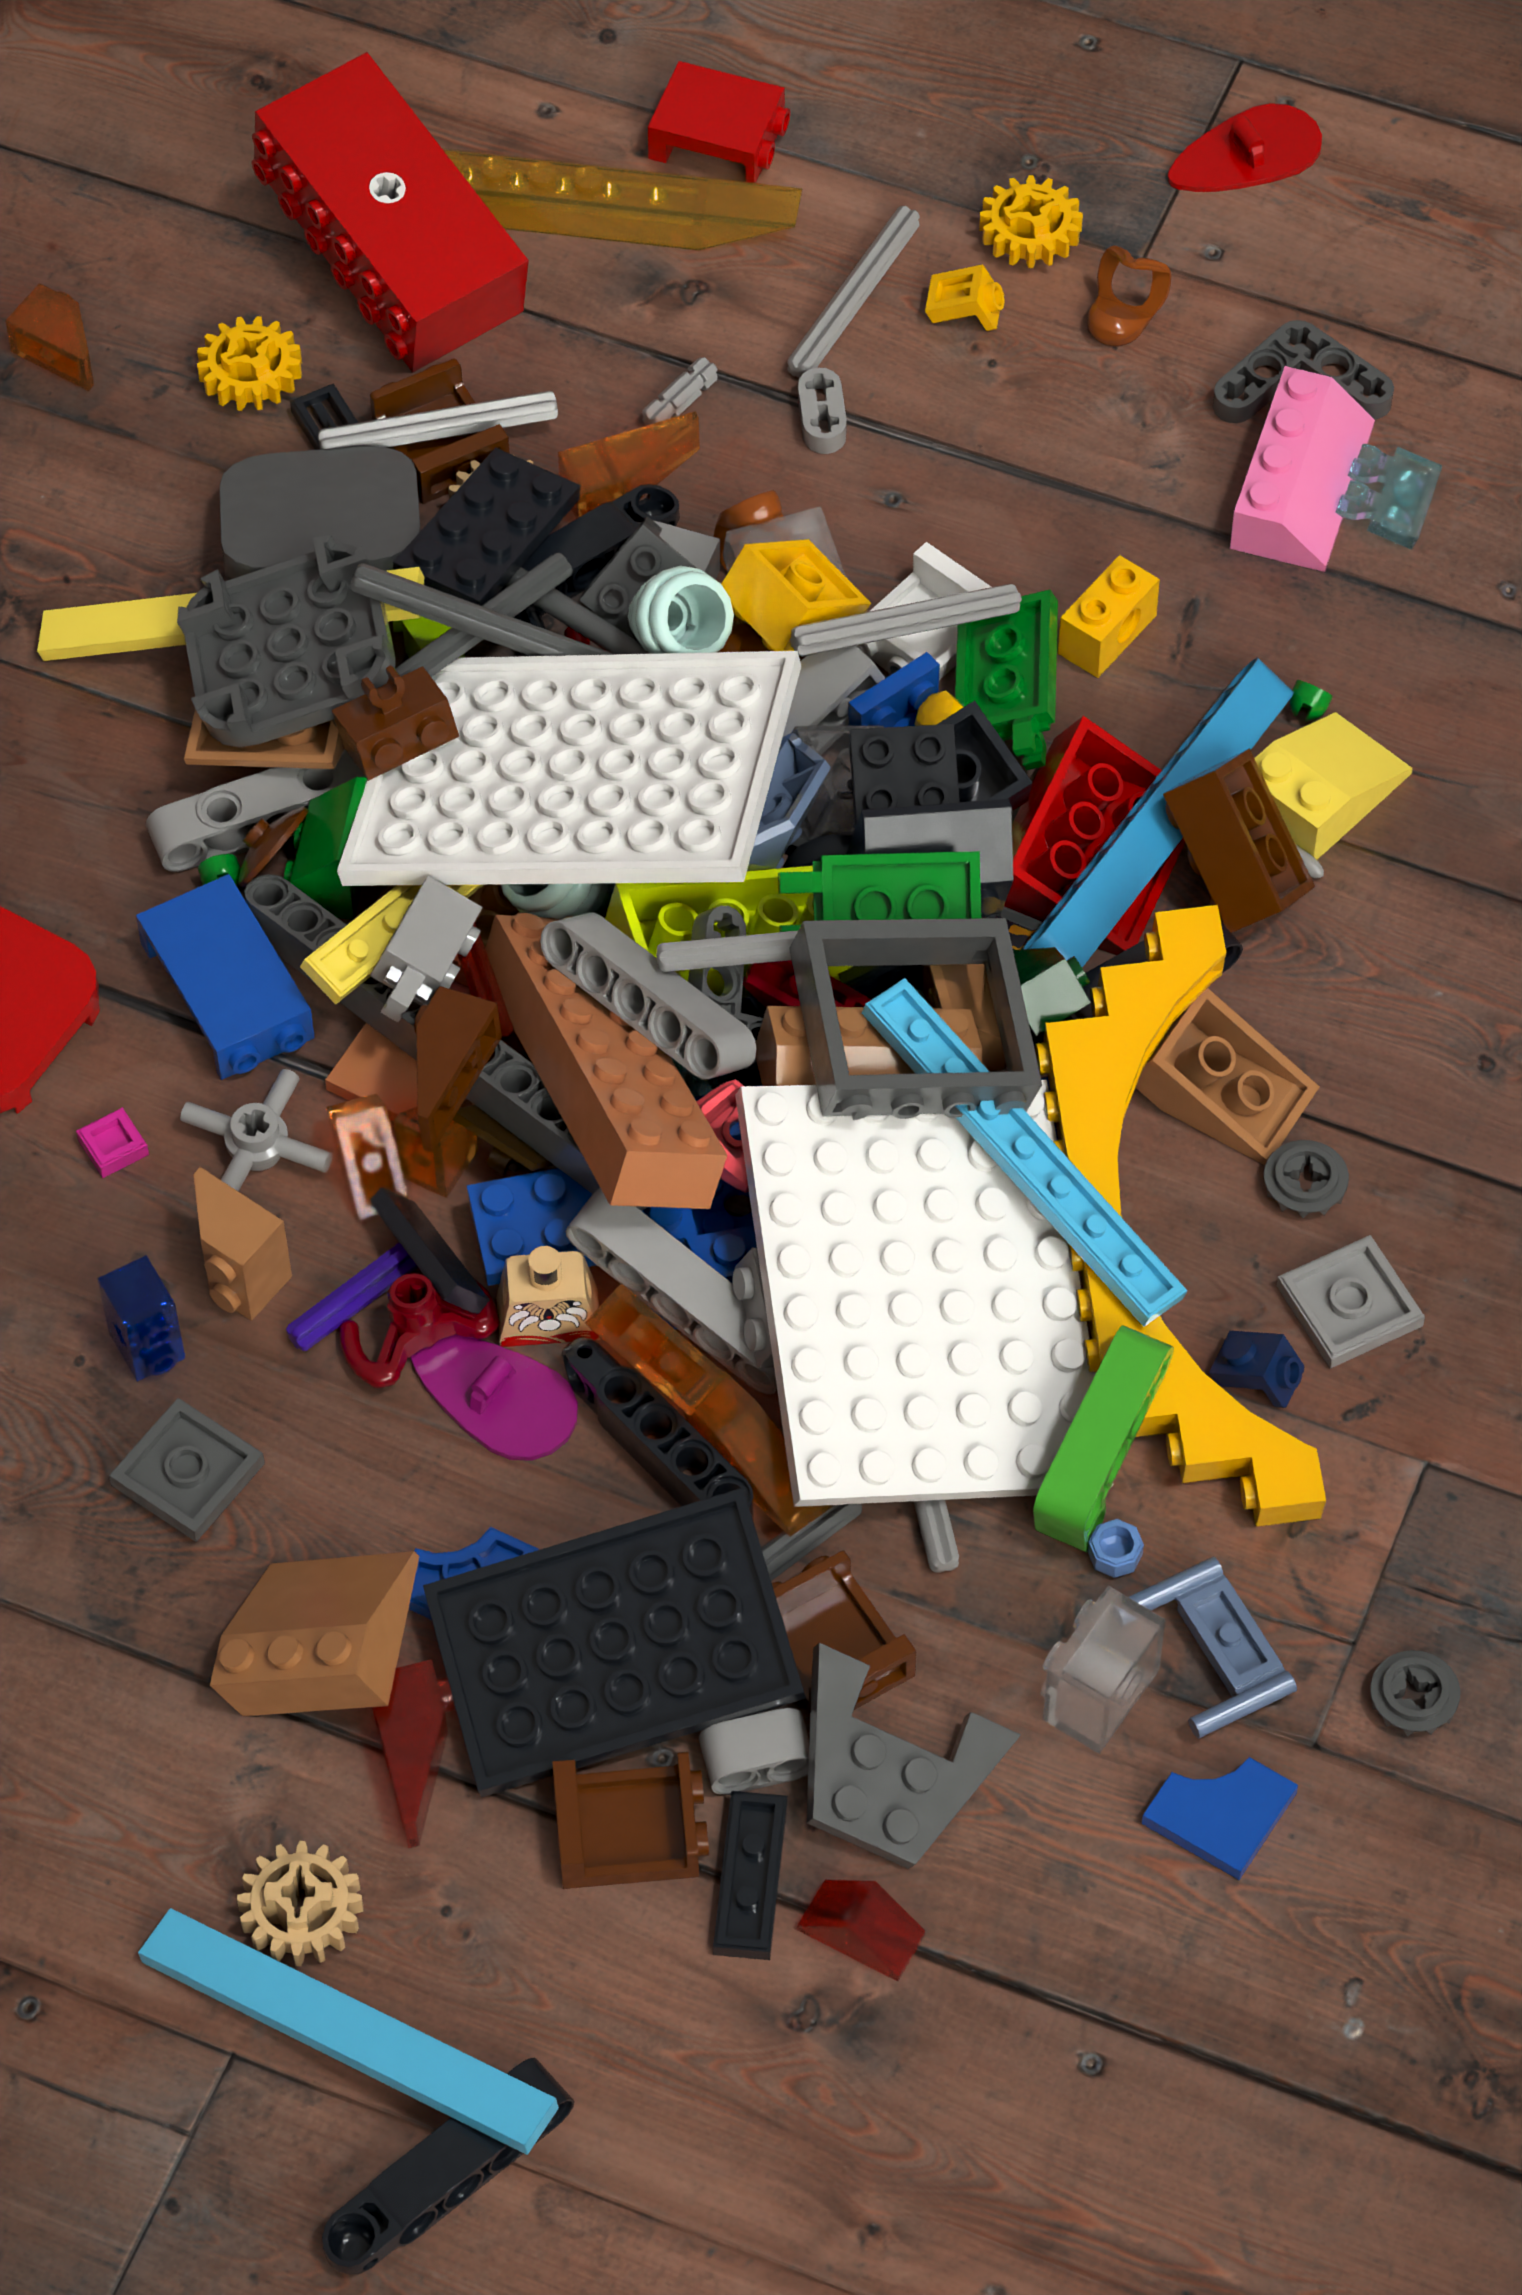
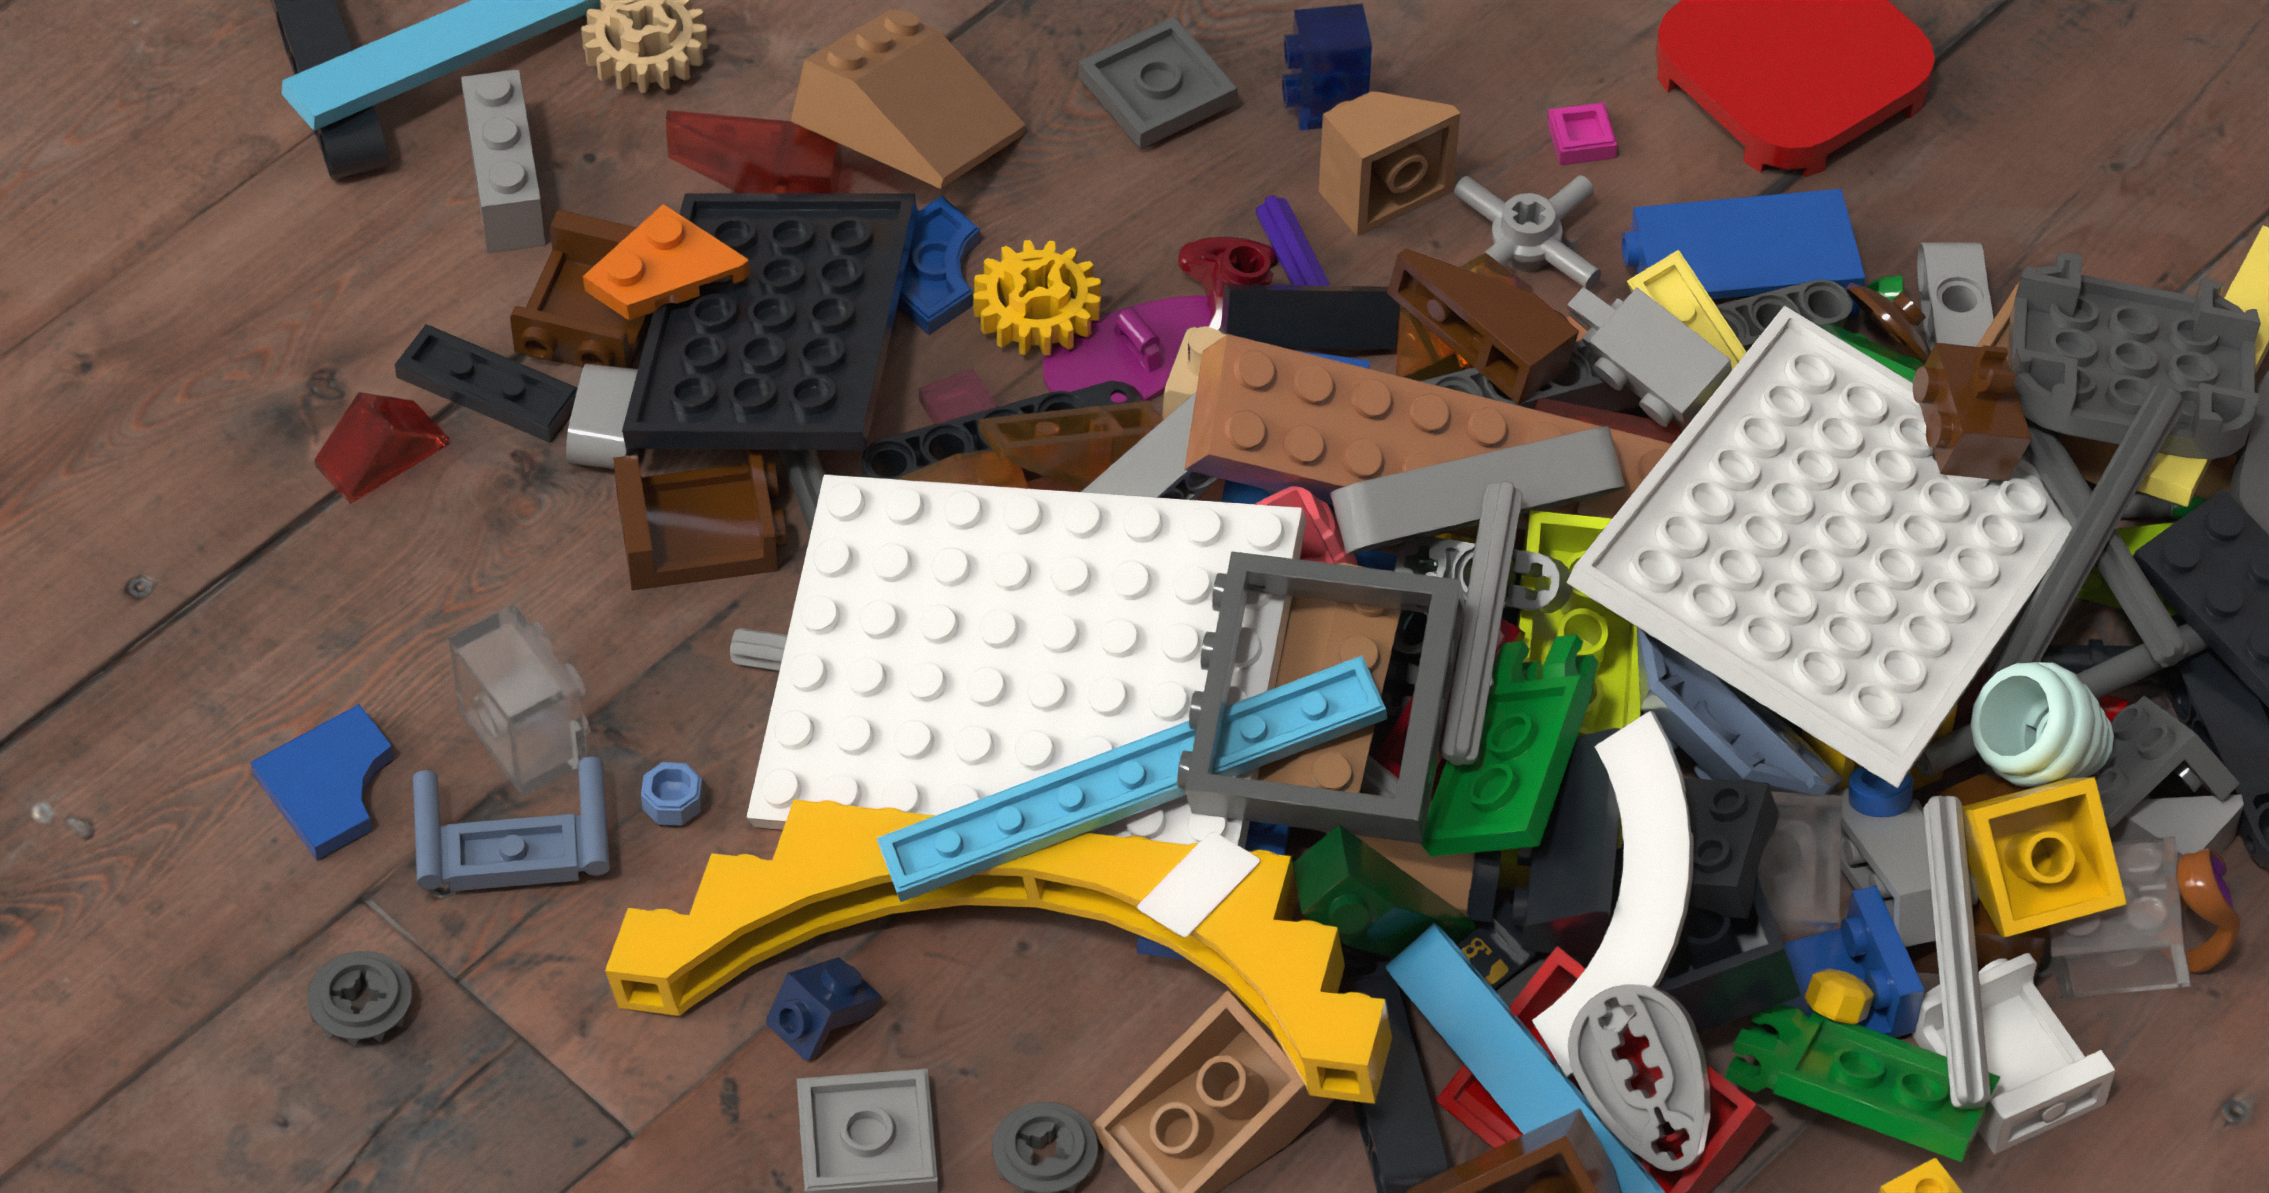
camera: 110 degrees right, 5 degrees down
dark grey wing [806,1643,1021,1869] -> none
bright green beam [1033,1325,1174,1553] -> none
none -> light grey brick [461,69,545,253]
none -> orange wing [583,204,750,320]
none -> clear pink tile [919,368,998,424]
none -> yellow gear [973,240,1101,356]
none -> white sticker [1138,831,1260,937]
none -> white tile [1532,711,1694,1077]
none -> light grey piece [1568,984,1710,1171]

